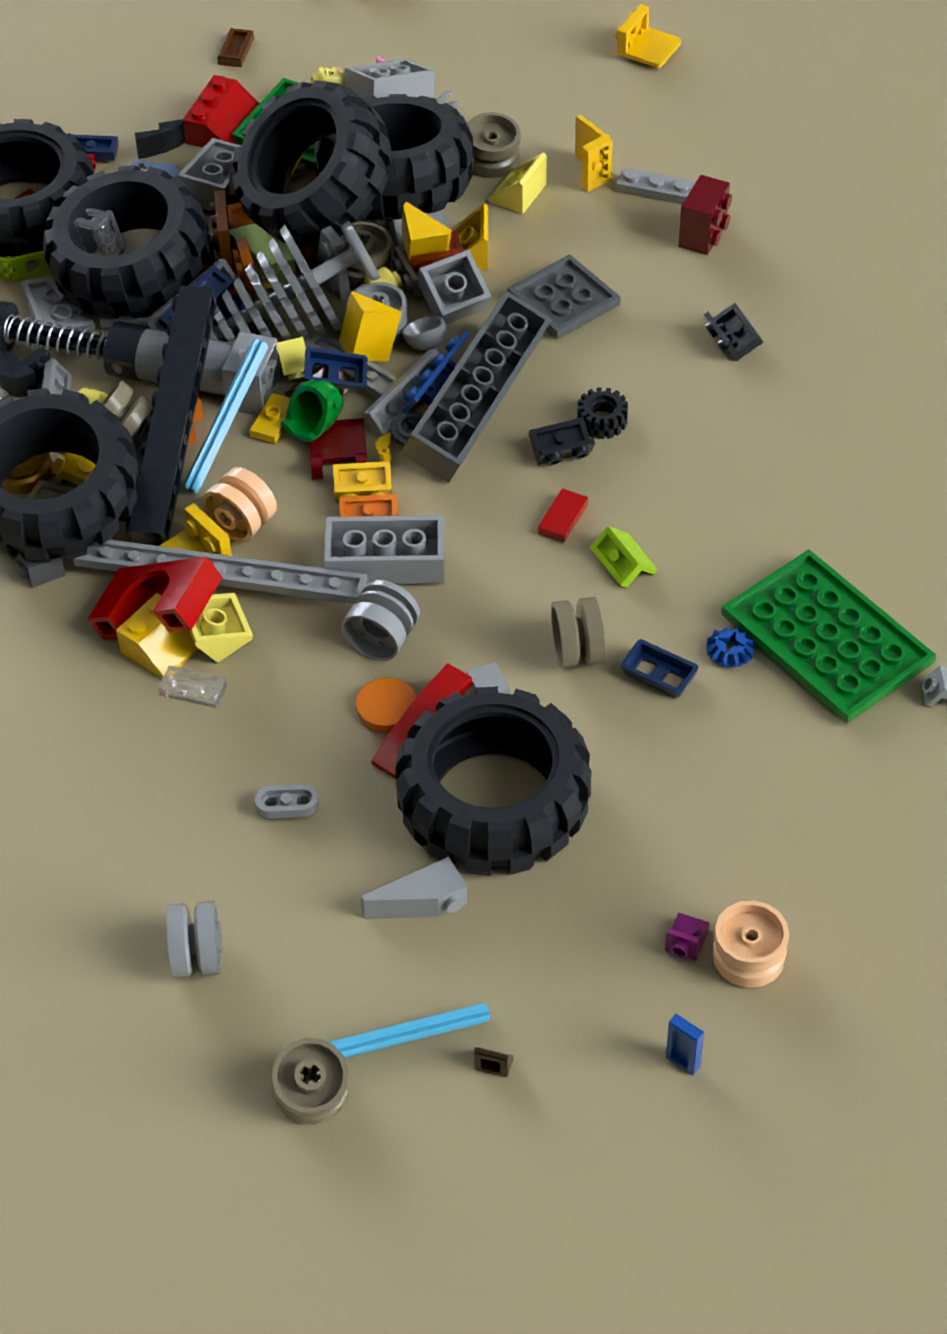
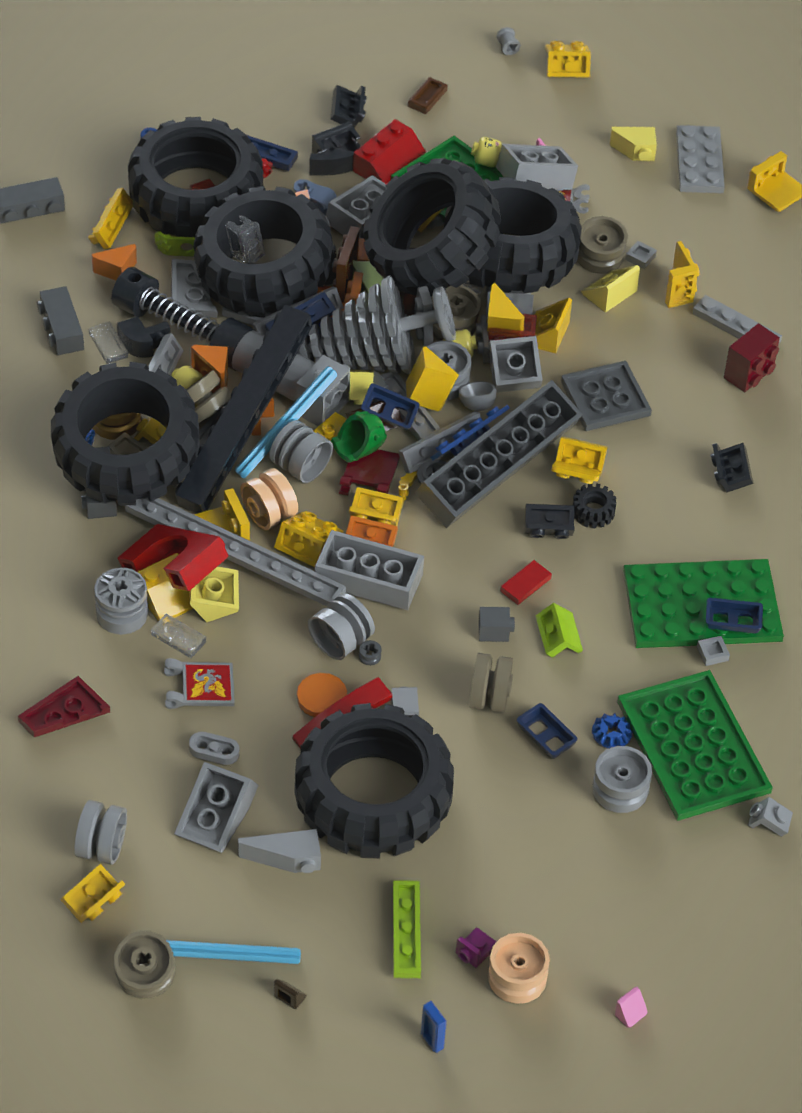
camera: 15 degrees right, 0 degrees up
none -> dark red wing [18,676,110,738]
none -> yellow bracket [60,864,125,923]
none -> light grey wheel [94,567,148,635]
none -> flag [164,658,235,709]
none -> light grey slope [174,762,259,853]
none -> orange slope [191,345,228,393]
none -> light grey wheel [270,420,333,483]
none -> yellow bracket [274,511,344,567]
none -> black hinge [312,122,361,155]
none -> black bracket [330,85,367,128]
none -> dark grey bush [359,640,382,666]
none -> lime plate [393,880,421,978]
none -> dark grey brick [478,607,515,642]
none -> yellow bracket [551,436,608,484]
none -> light grey wheel [592,746,652,813]
none -> light yellow slope [610,127,657,161]
none -> bright pink slope [615,987,647,1028]
none -> green plate [623,559,784,648]
none -> light grey plate [625,241,657,269]
none -> light grey plate [676,125,724,193]
none -> light grey plate [697,636,730,666]
none -> dark blue piece [706,598,763,634]

